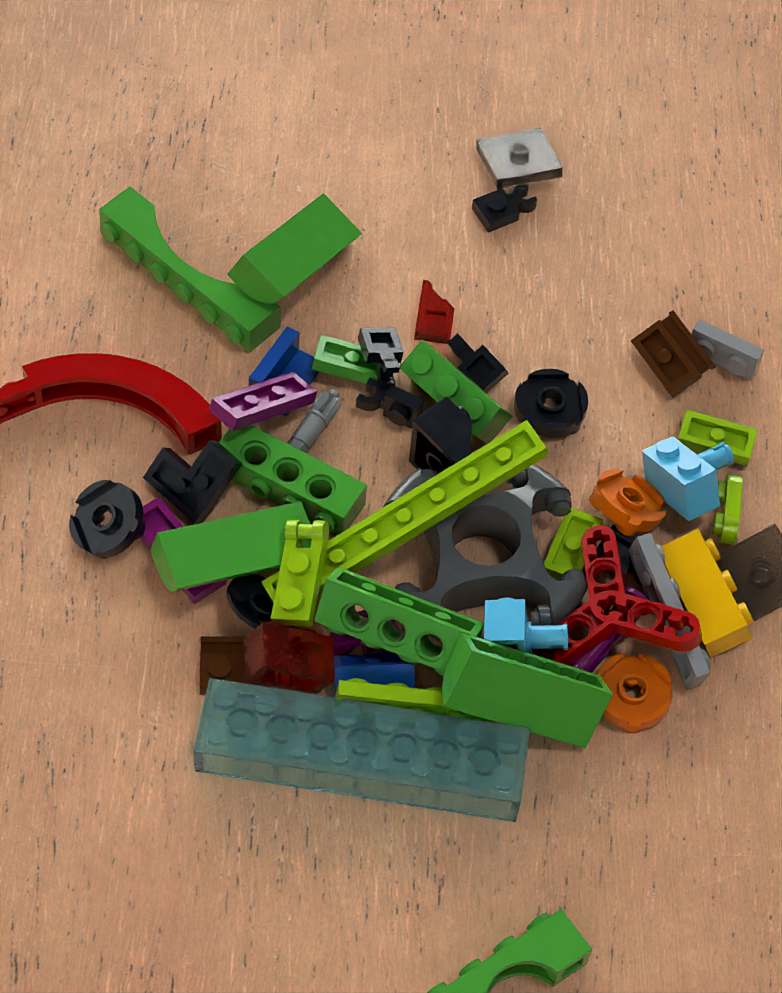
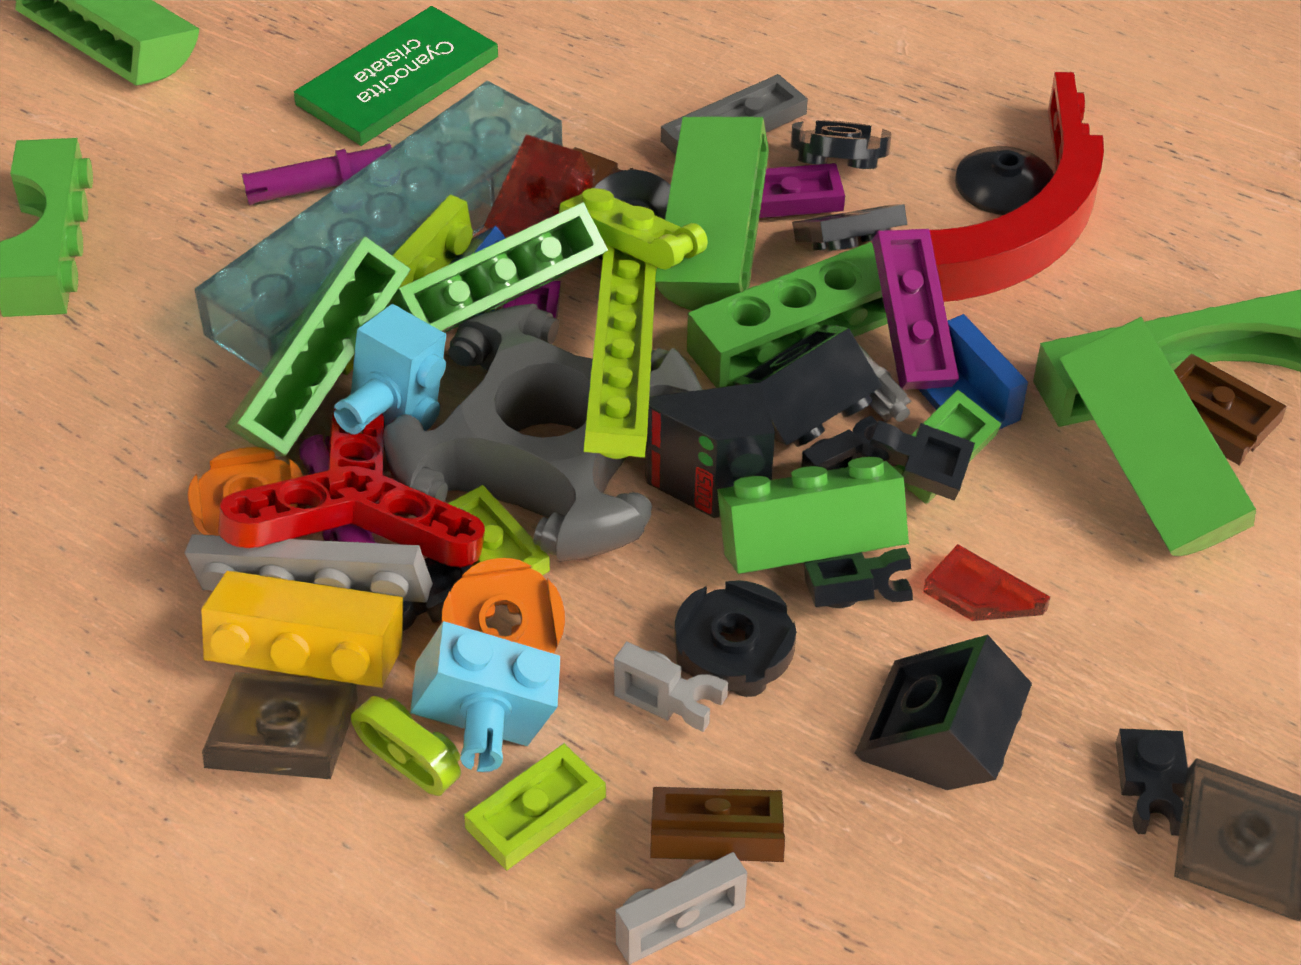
camera: 125 degrees right, 10 degrees down
none -> magenta pin [241,143,397,205]
none -> green tile [293,6,498,146]
none -> light grey plate [614,641,728,732]
none -> dark grey plate [661,74,808,155]
none -> black slope [733,325,882,447]
none -> black slope [855,634,1032,790]
none -> black dish [955,146,1054,215]
none -> reddish brown plate [1174,353,1287,466]

